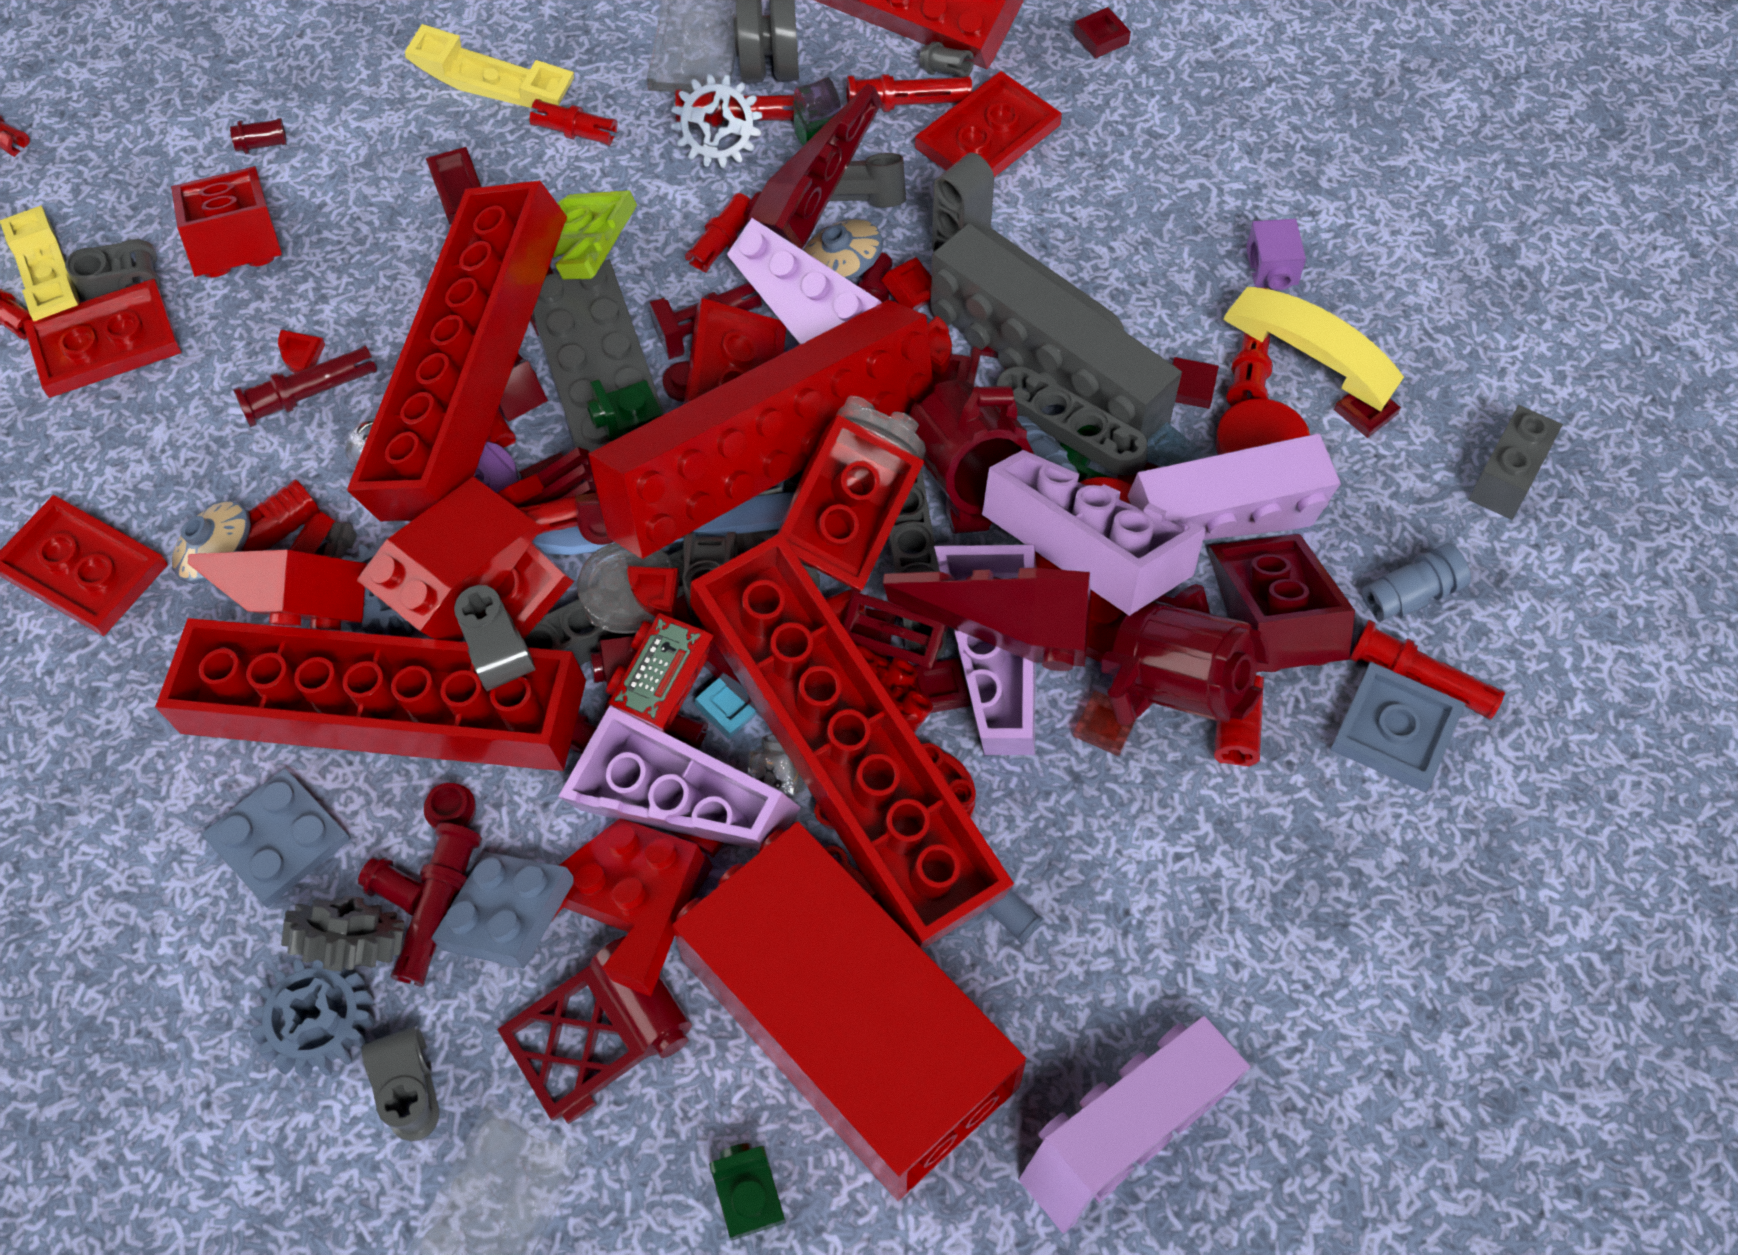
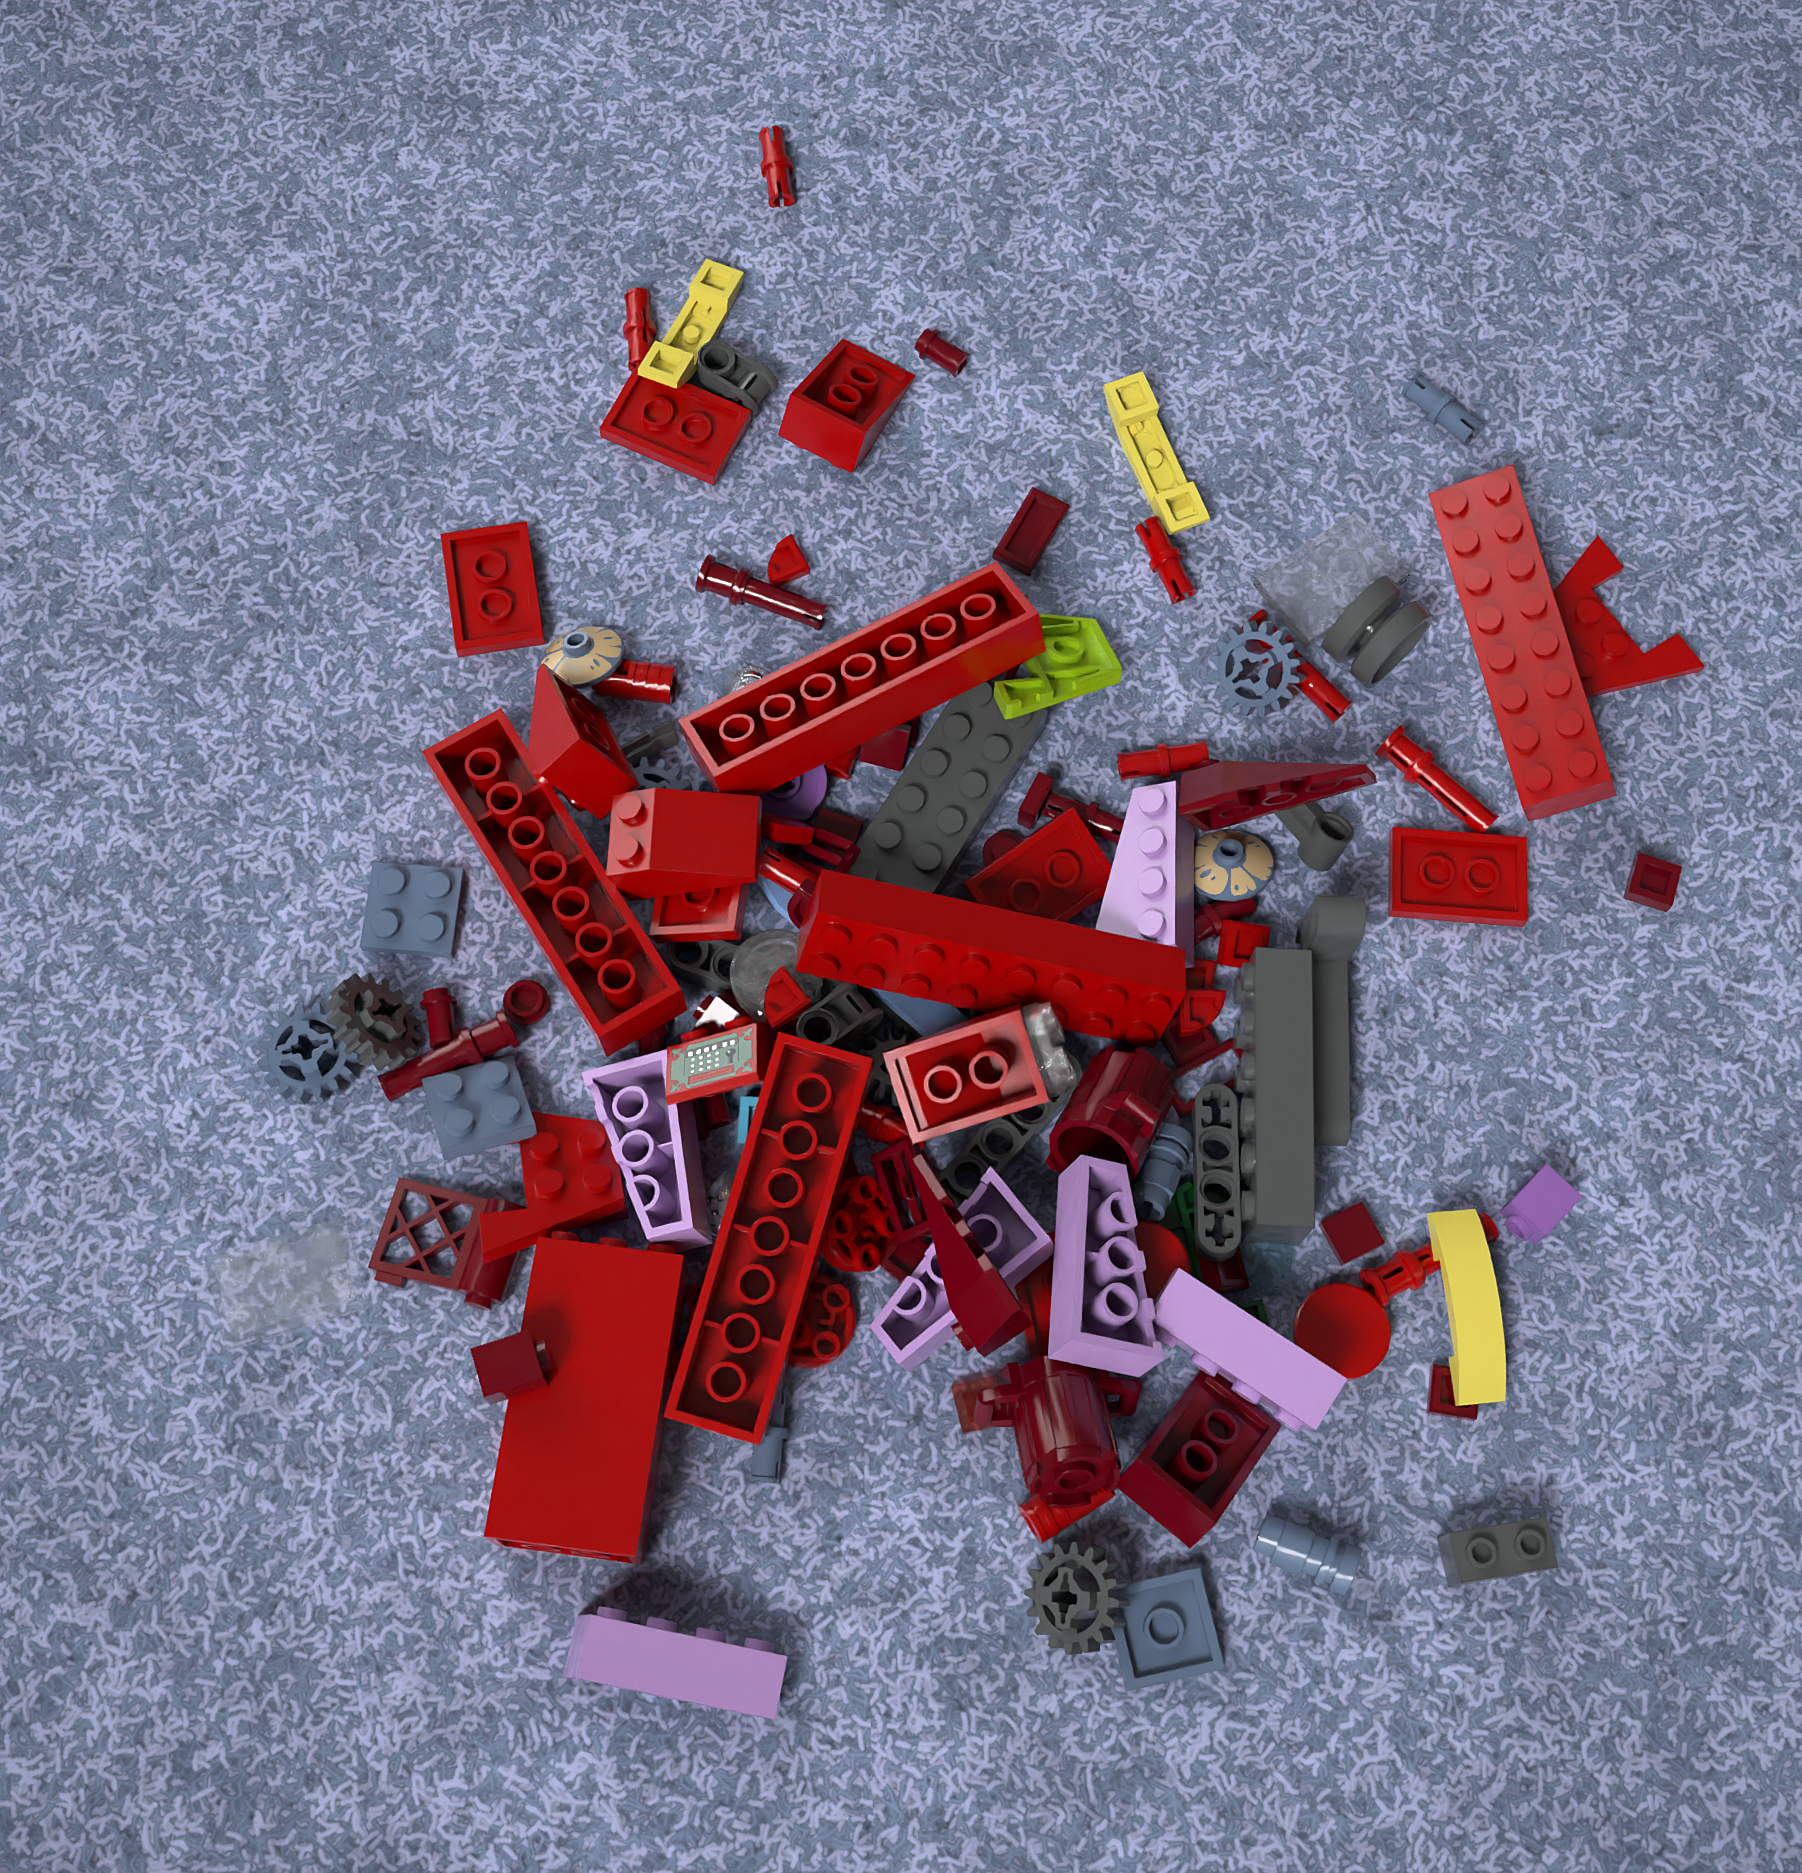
camera: 45 degrees right, 10 degrees up
red tile [289,512,335,554] -> none
dark grey piece [361,1025,440,1142] -> none
dark grey piece [454,585,536,692] -> none
dark green bracket [586,379,663,442] -> none
dark green bracket [709,1143,786,1241] -> none
clear purple leg [793,77,841,146] -> none
dark grey pin [919,41,974,77] -> none
red pin [1349,620,1506,720] -> none
none -> dark red brick [470,1329,554,1405]
none -> dark grey gear [1024,1542,1131,1655]

